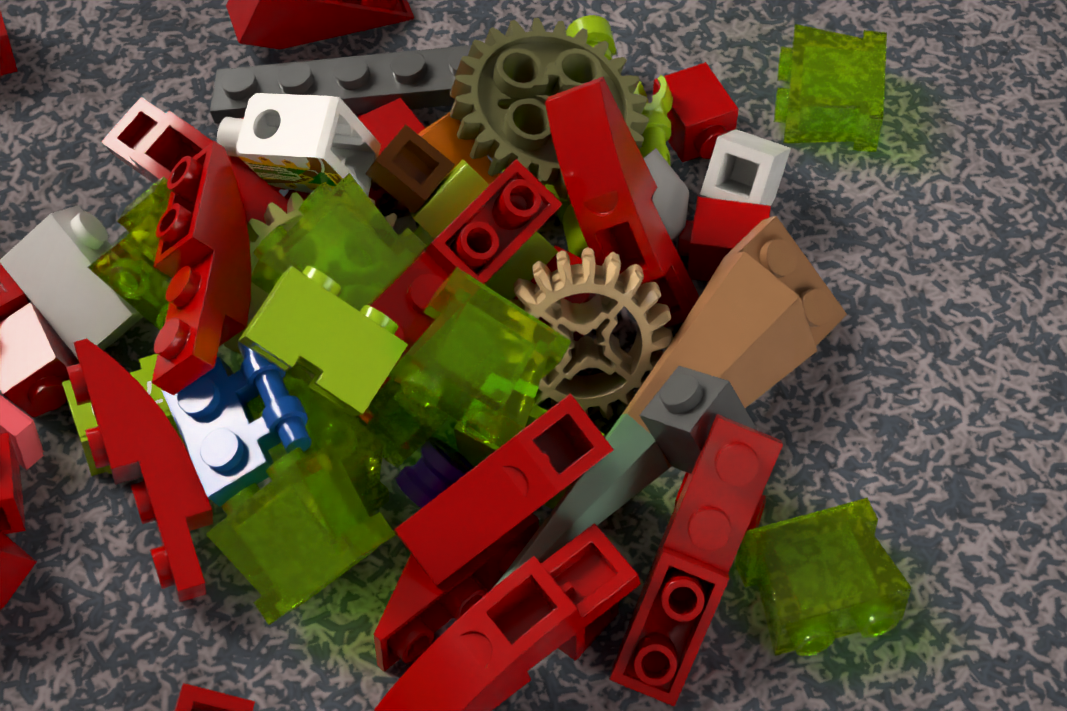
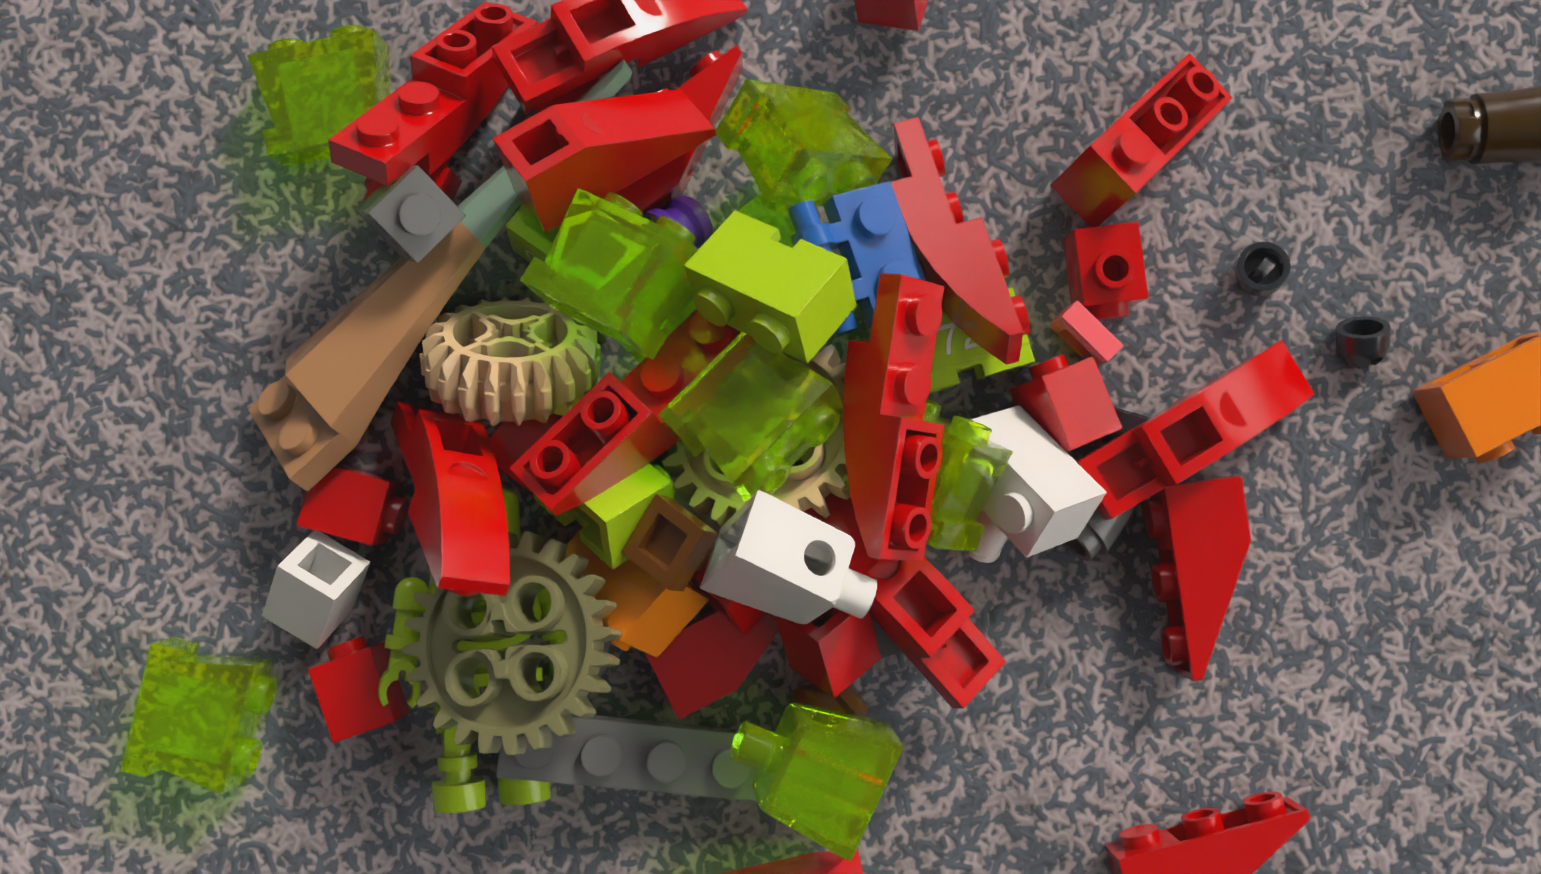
camera: 175 degrees left, 35 degrees up
light grey arm [644,148,689,239] -> none
none -> clear neon green torso [730,703,904,861]

